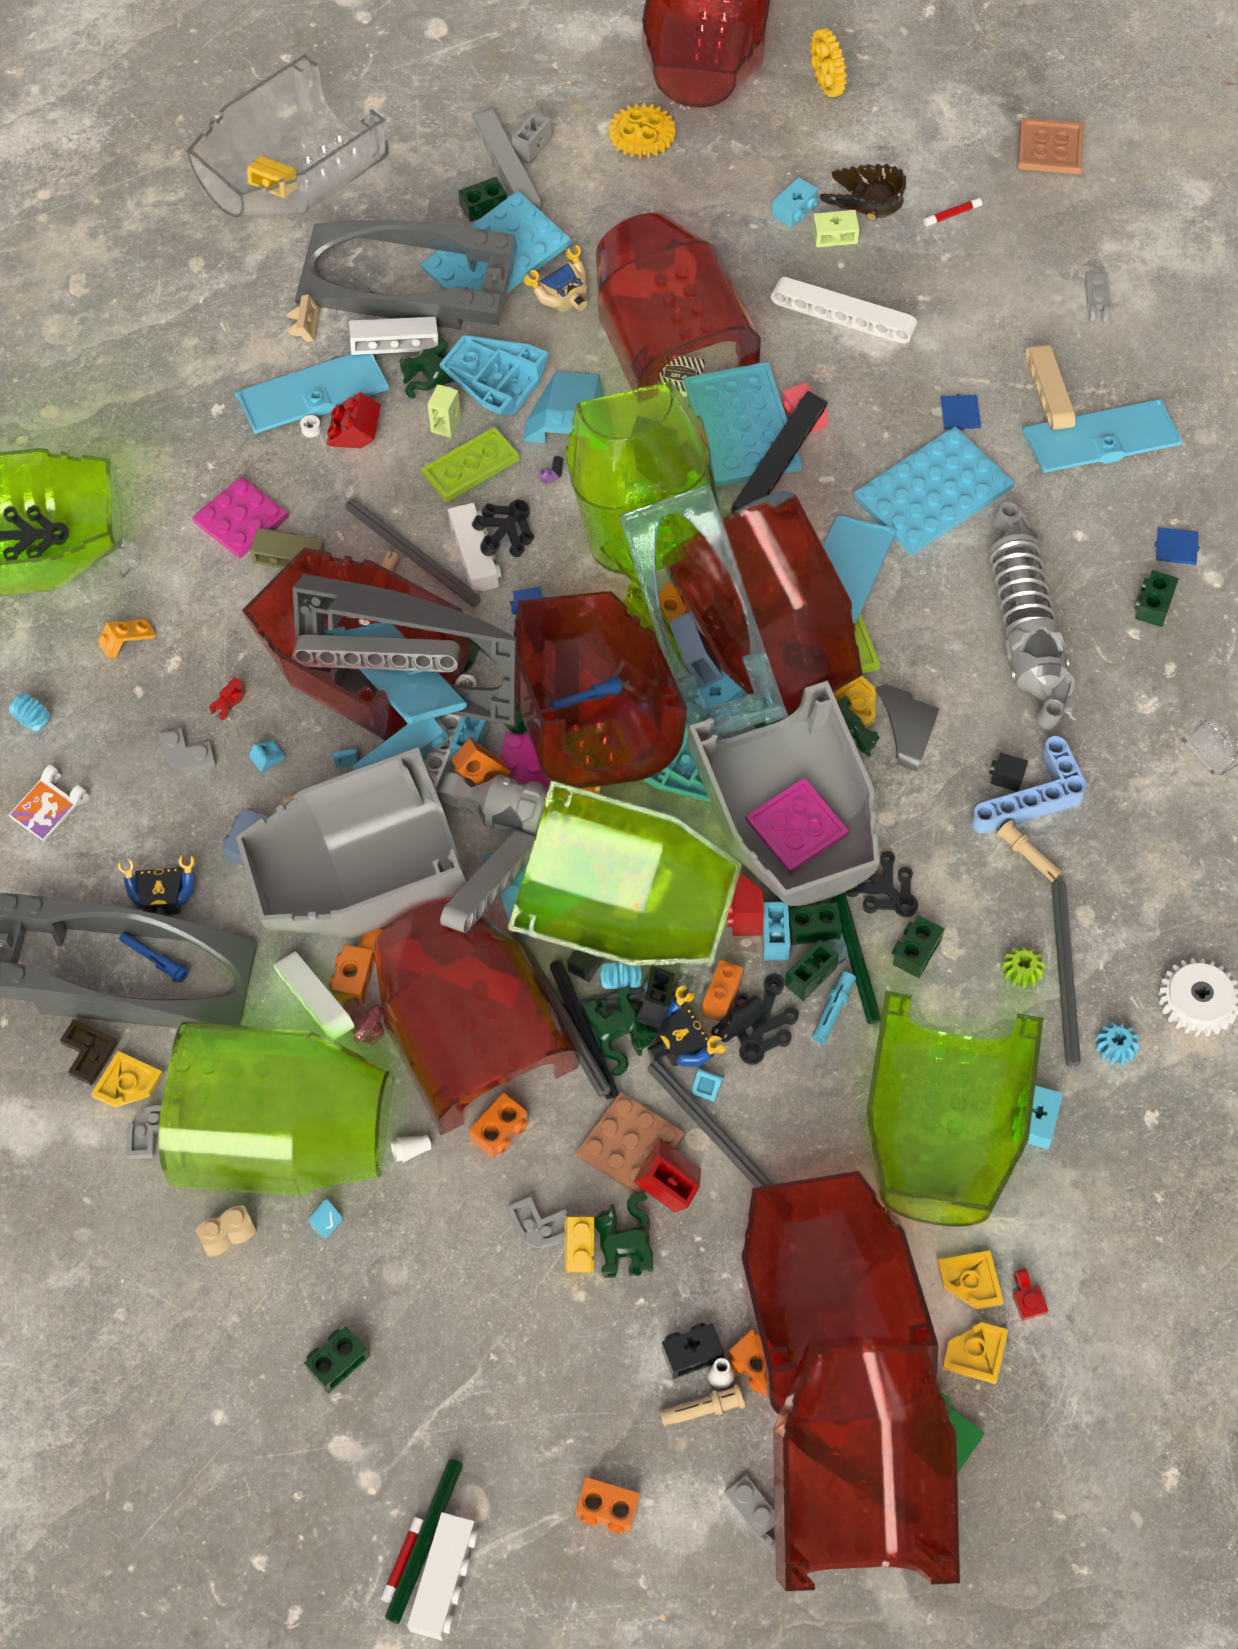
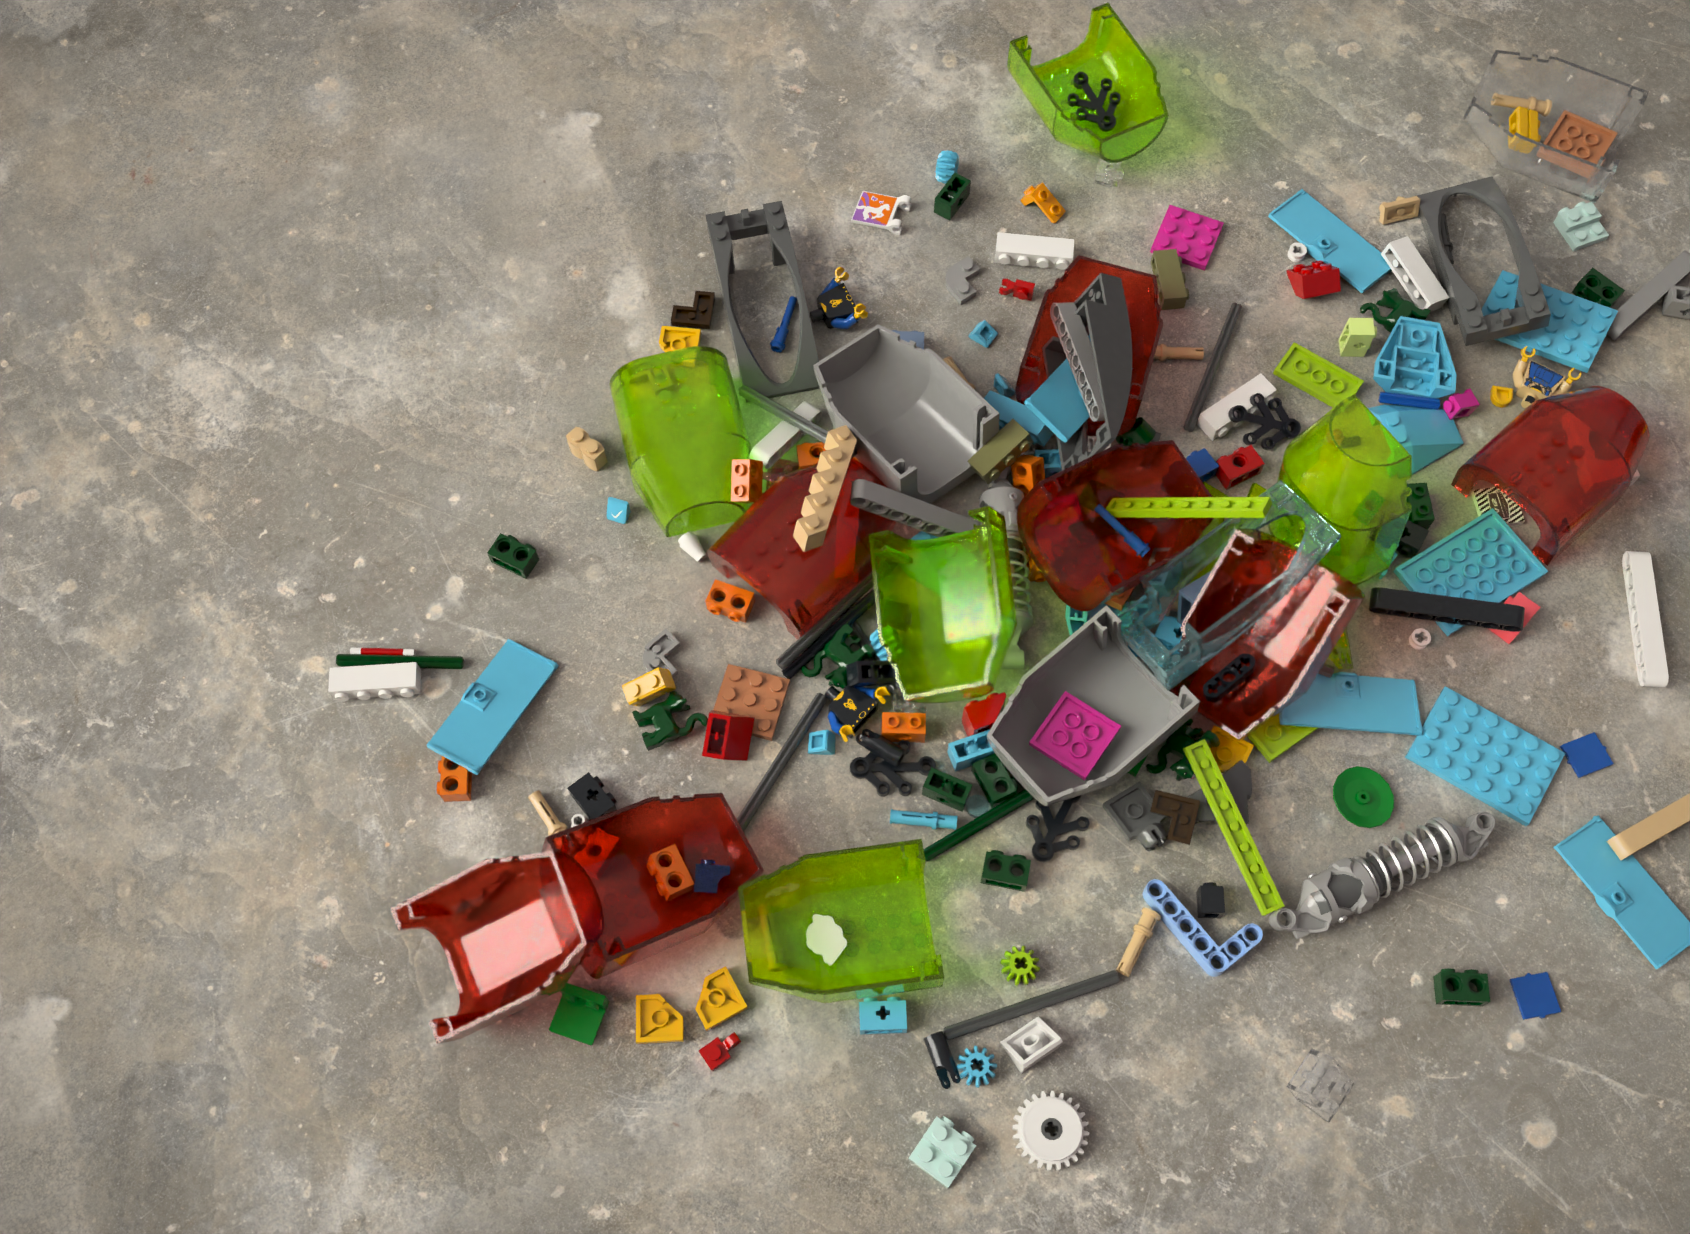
camera: 70 degrees right, 5 degrees up
none -> medium azure door [427,639,559,775]
none -> orange brick [647,844,694,901]
none -> clear blue brick [694,859,730,893]
none -> orange brick [731,459,763,503]
none -> dark grey axle [738,385,857,458]
none -> tan brick [793,425,857,552]
none -> sticker [806,914,847,966]
none -> light aqua plate [908,1116,976,1188]
none -> black piece [924,1031,961,1089]
none -> dark green brick [934,173,971,221]
none -> olive brick [967,419,1034,484]
none -> white brick [994,232,1074,270]
none -> white slope [1000,1016,1063,1074]
none -> dark grey plate [1102,781,1168,851]
none -> lime plate [1106,497,1272,518]
none -> dark brown plate [1150,790,1200,846]
none -> lime plate [1183,739,1285,916]
none -> black beam [1203,654,1256,703]
none -> red brick [1216,445,1265,490]
none -> green piece [1333,766,1394,828]
none -> blue axle [1378,392,1441,410]
none -> white bush [1409,628,1431,650]
none -> dark pink brick [1443,388,1480,420]
none -> yellow tile [1490,385,1513,408]
none -> tan pin [1491,93,1552,117]
none -> nougat plate [1537,110,1618,178]
none -> light aqua plate [1553,201,1609,252]

